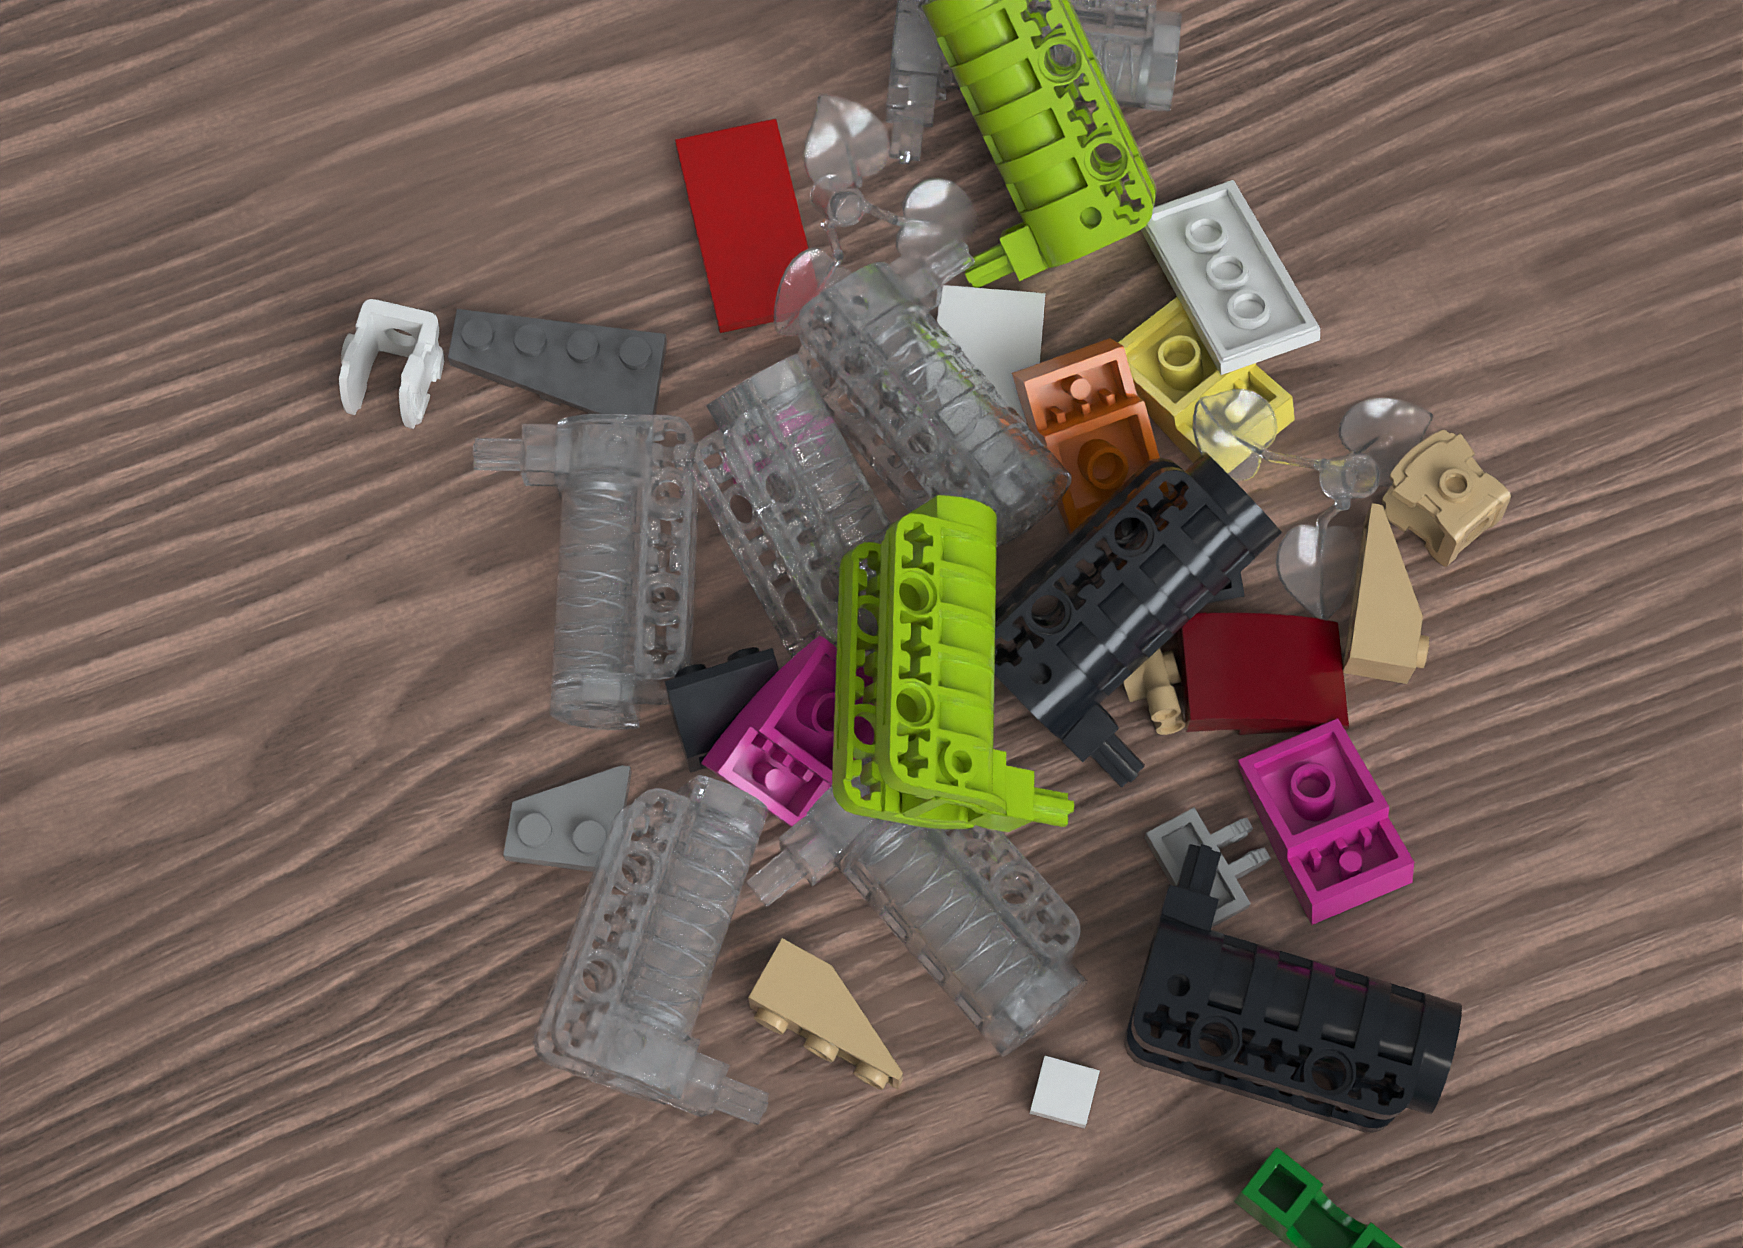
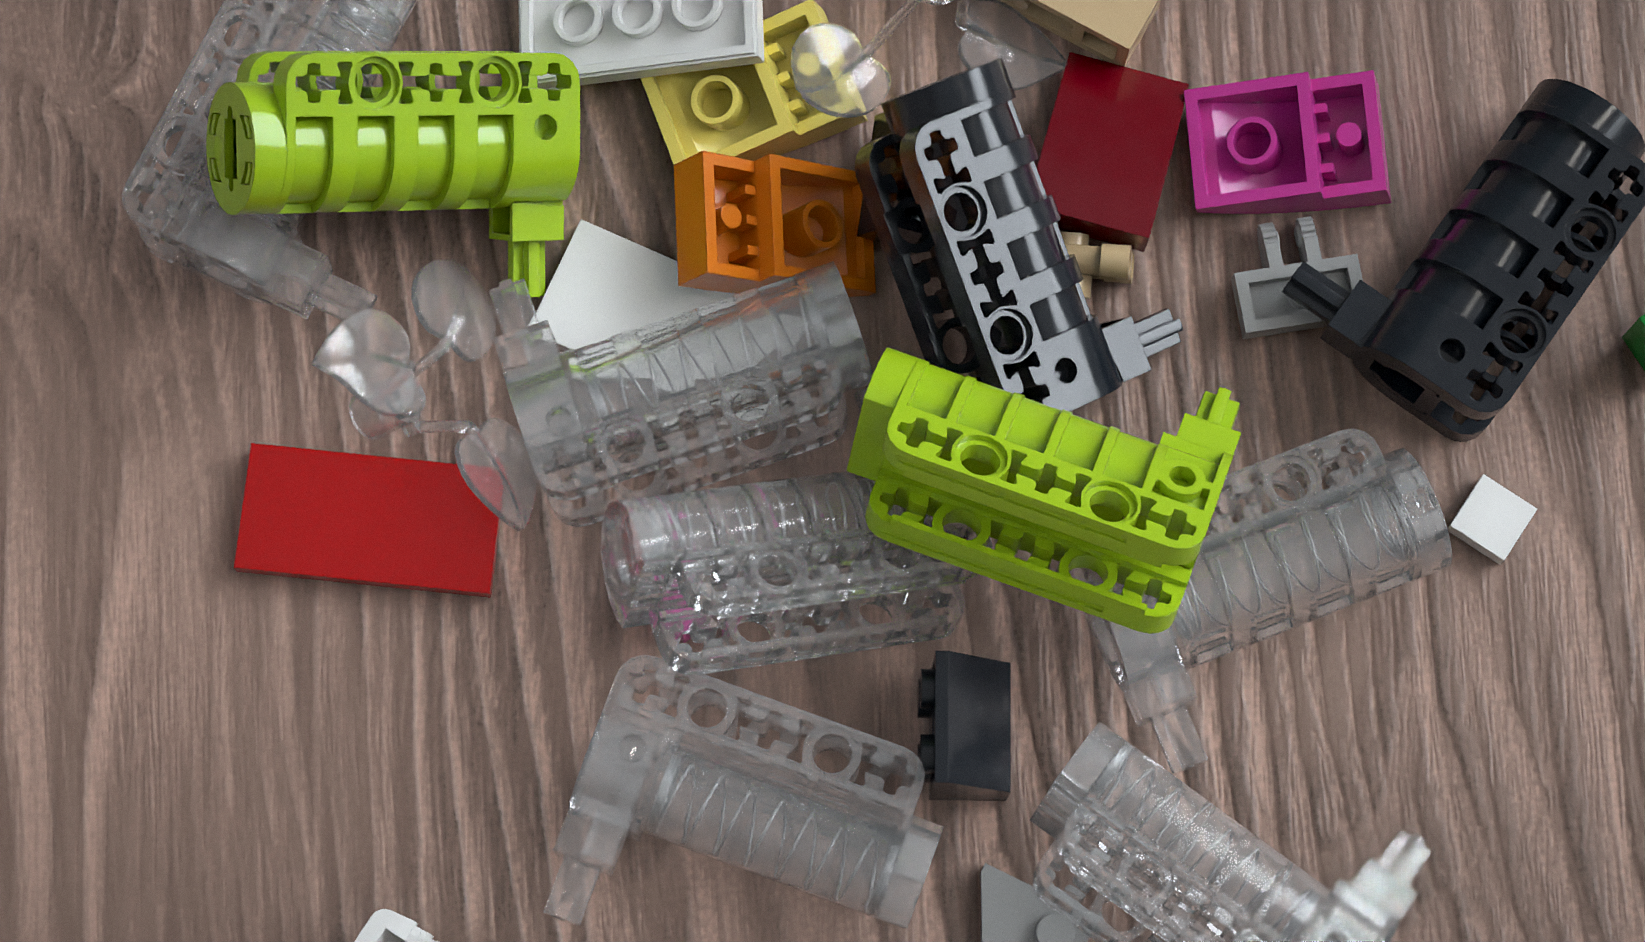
camera: 75 degrees left, 5 degrees up
flat silver wing [448,309,667,440] -> none
dark pink slope [701,636,875,832] -> none
tan slope [748,938,903,1090] -> none

